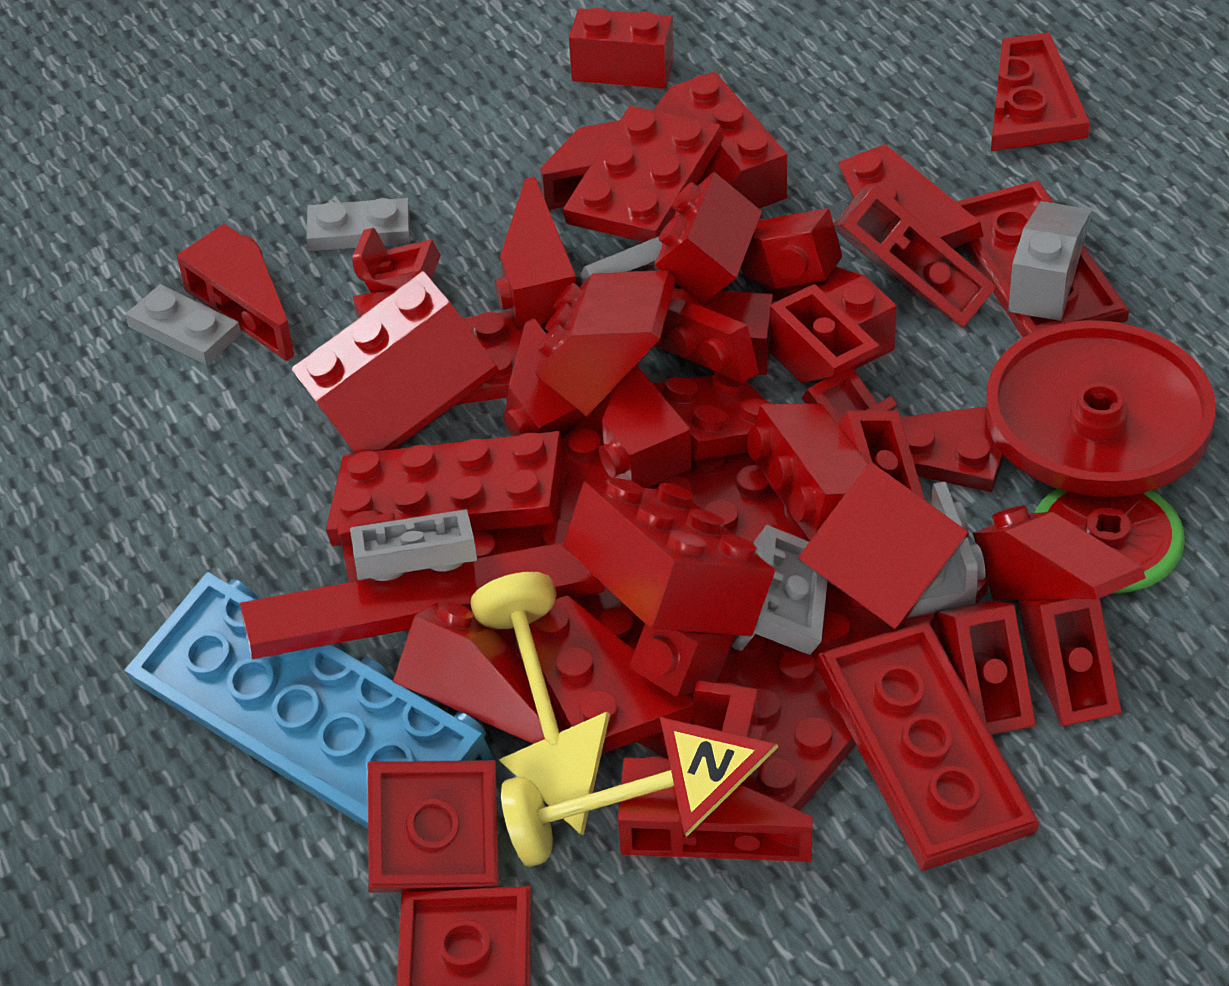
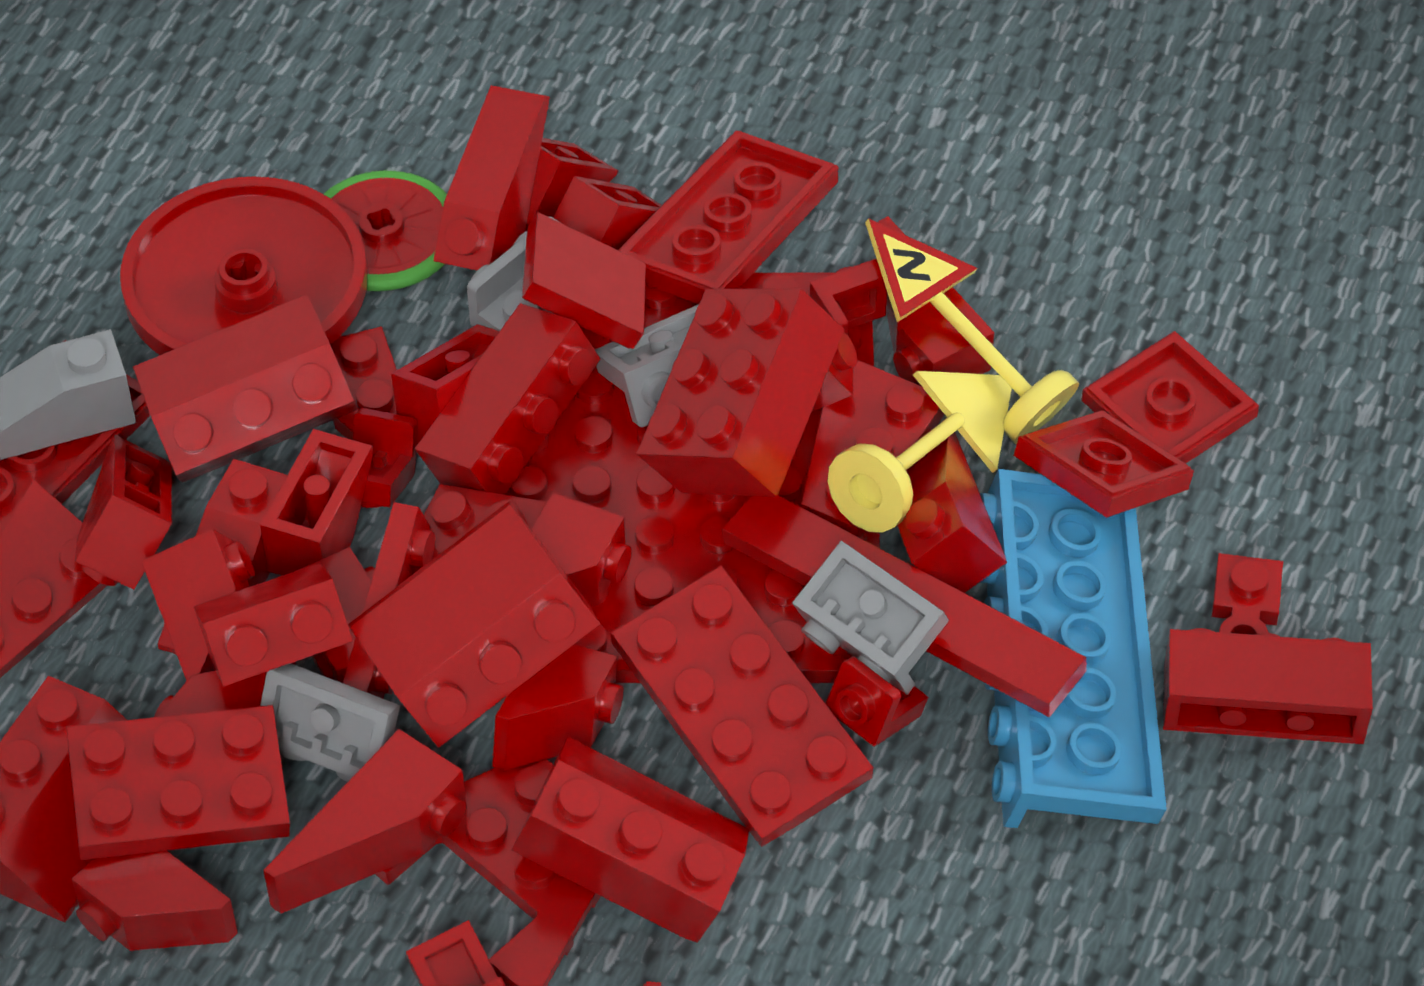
camera: 130 degrees left, 5 degrees up
none -> red slope [133,294,357,483]
none -> red brick [1163,628,1373,744]
none -> red plate [1212,553,1283,635]

